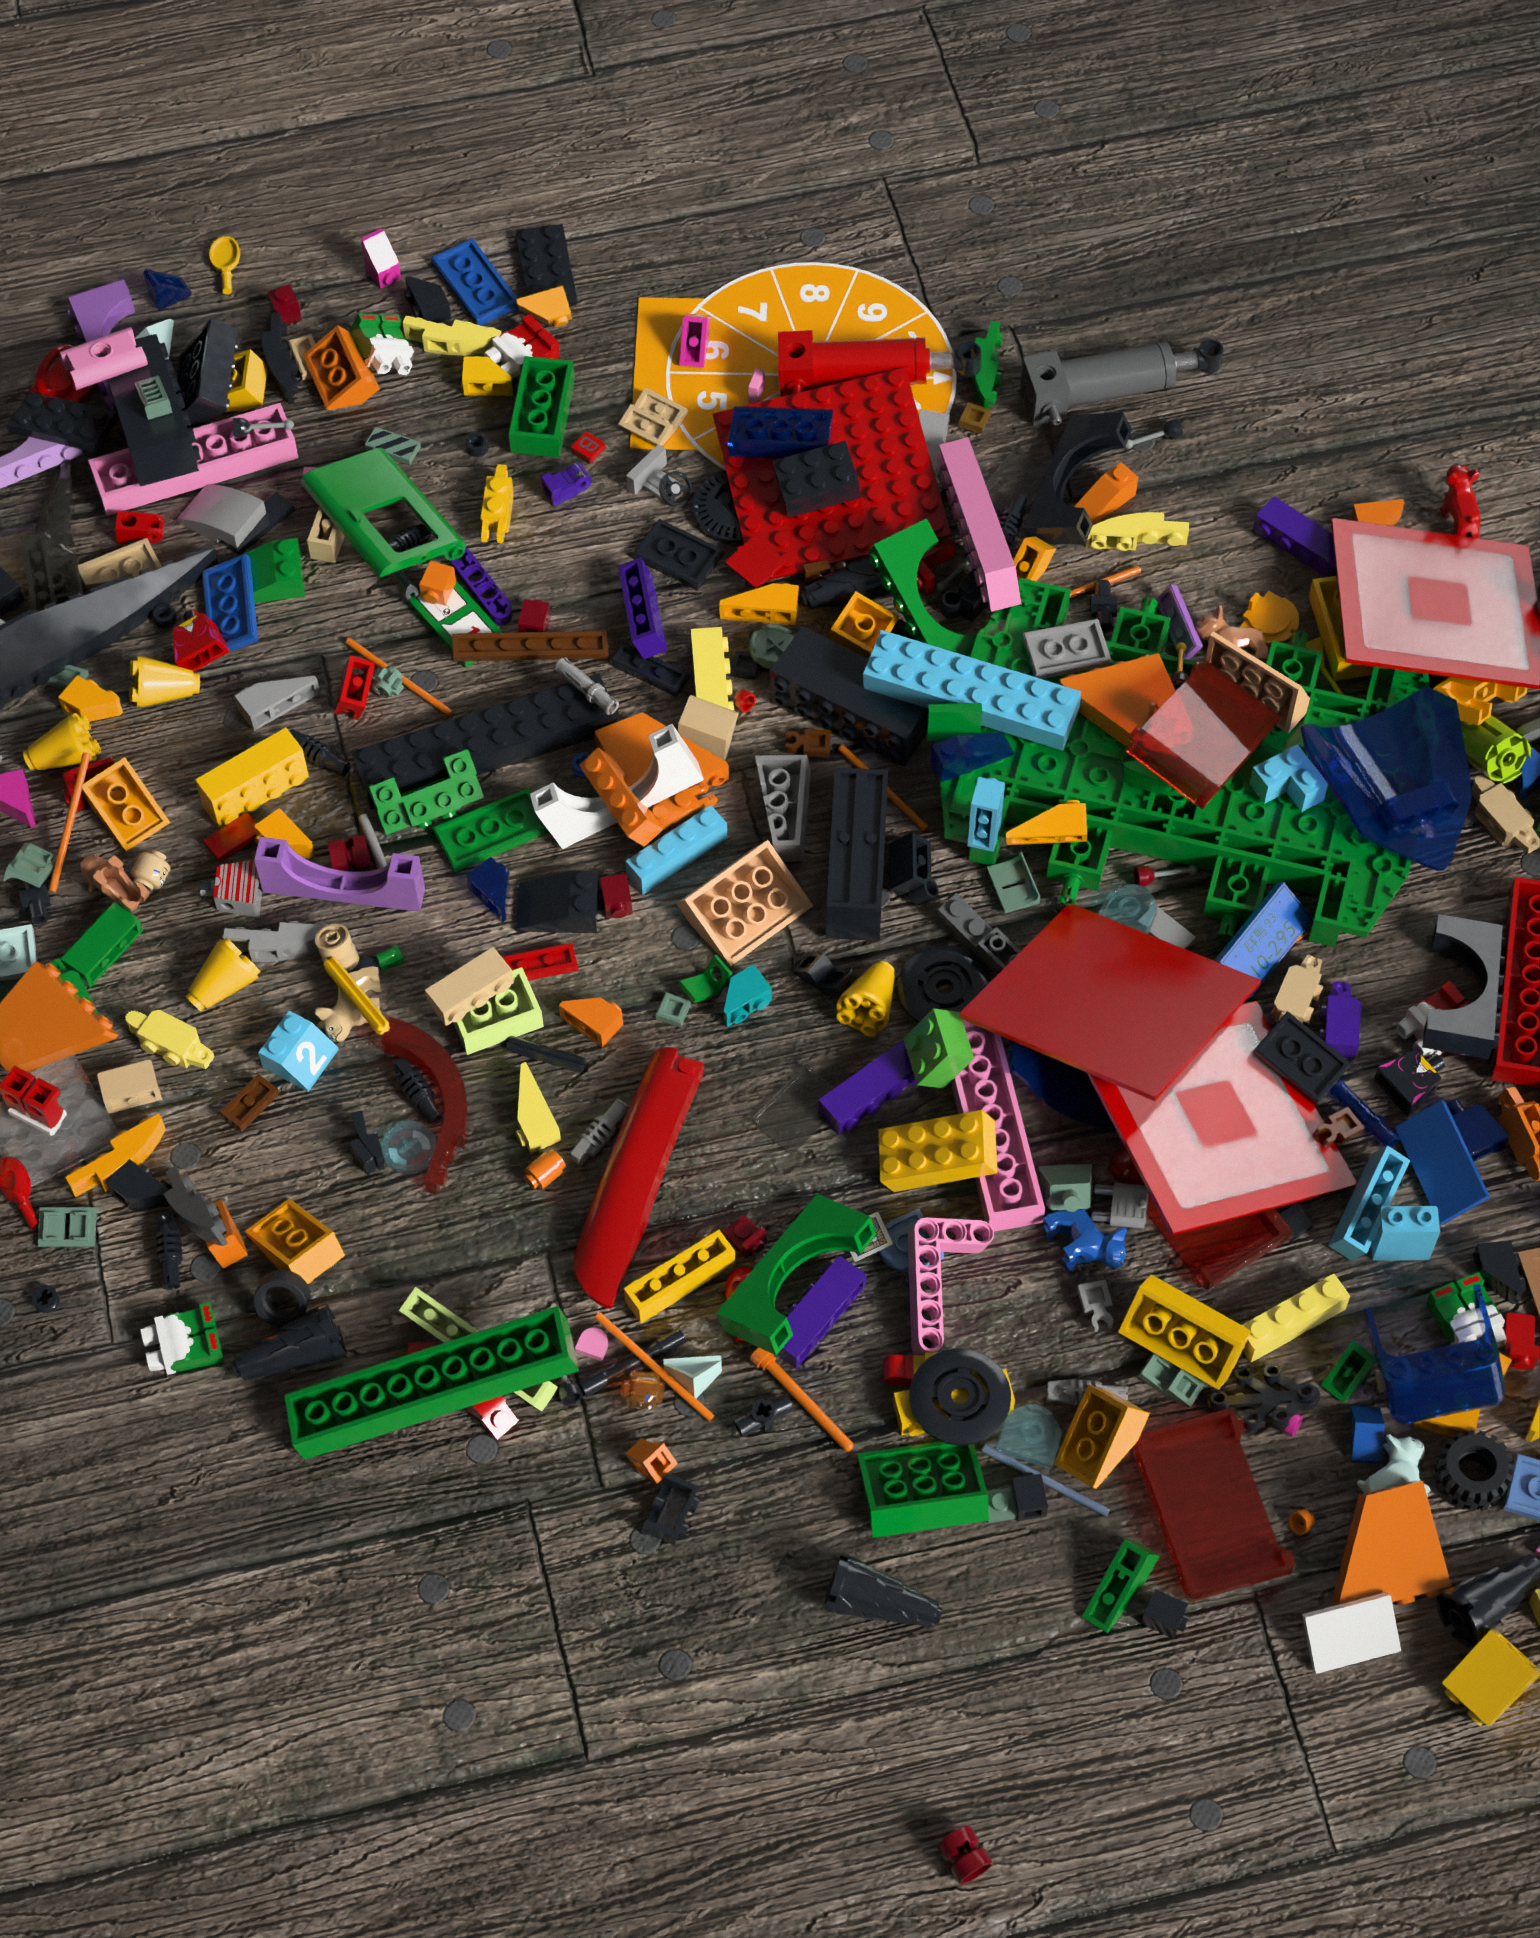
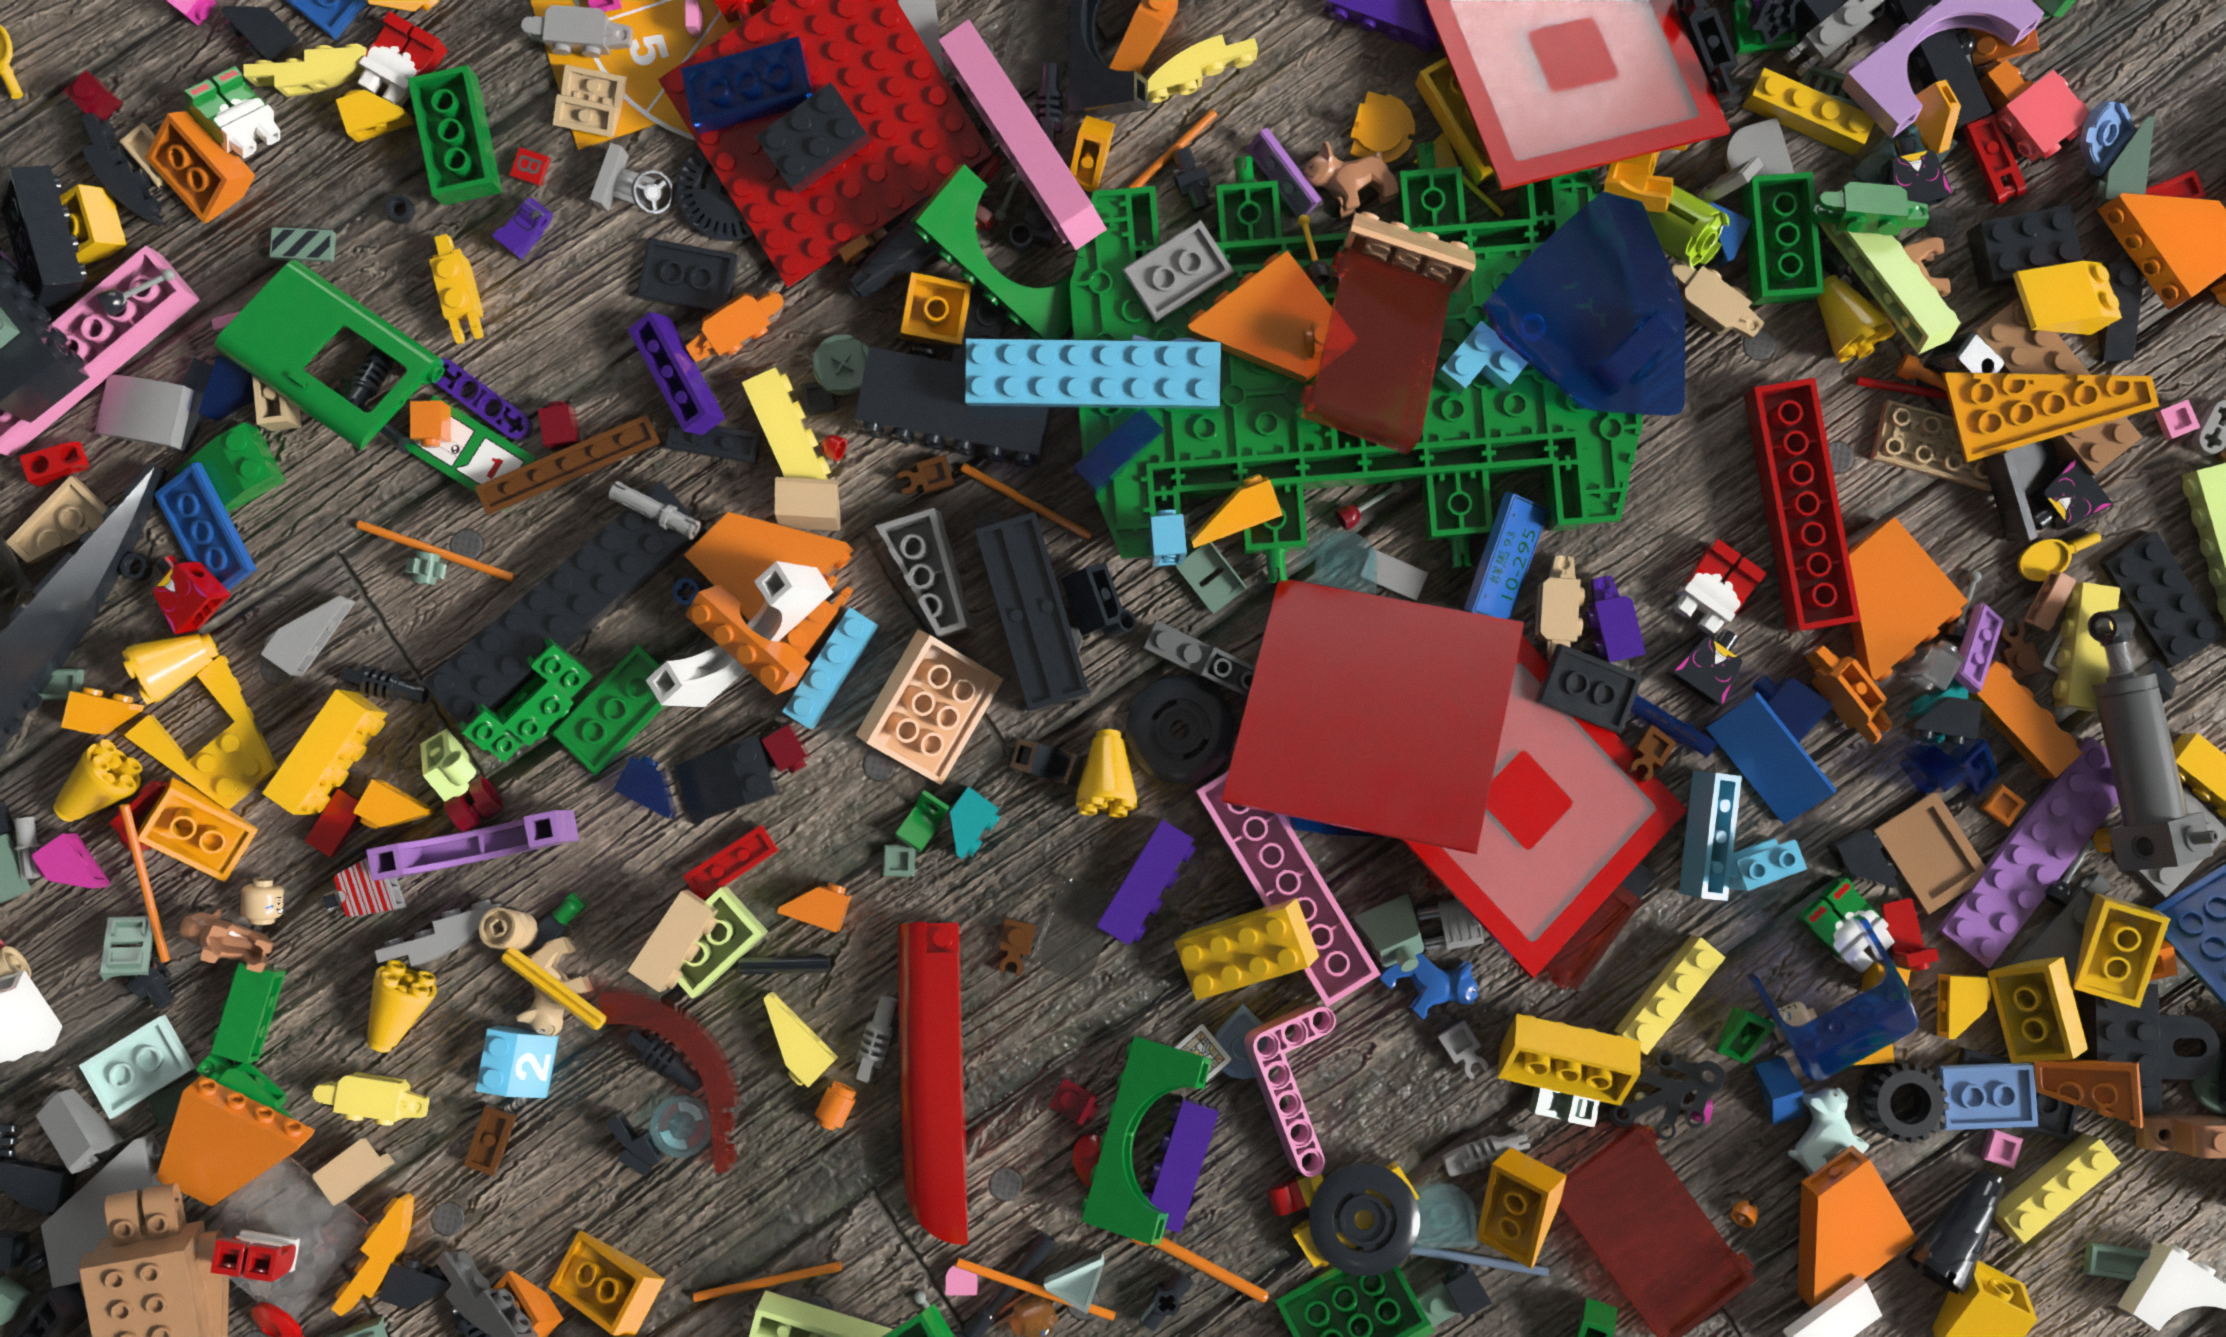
camera: 20 degrees left, 25 degrees up
red brick [334,655,375,720] -> none
light grey bar [358,814,387,869] -> none
yellow brick [624,1230,735,1324] -> none
light orange slope [719,583,799,625] -> none
red piece [725,535,786,589] -> none
bright green brick [904,1008,974,1088] -> none
green tile [927,703,982,741] -> none
arch [1422,914,1507,1059] -> none
none -> yellow wing [125,655,278,809]
none -> clear blue slope [198,355,255,421]
none -> yellowish green hinge [420,728,476,801]
none -> light grey hinge [521,5,633,58]
none -> orange hinge [685,290,784,362]
none -> orange axle [693,1261,842,1302]
none -> reddish brown plate [999,918,1036,976]

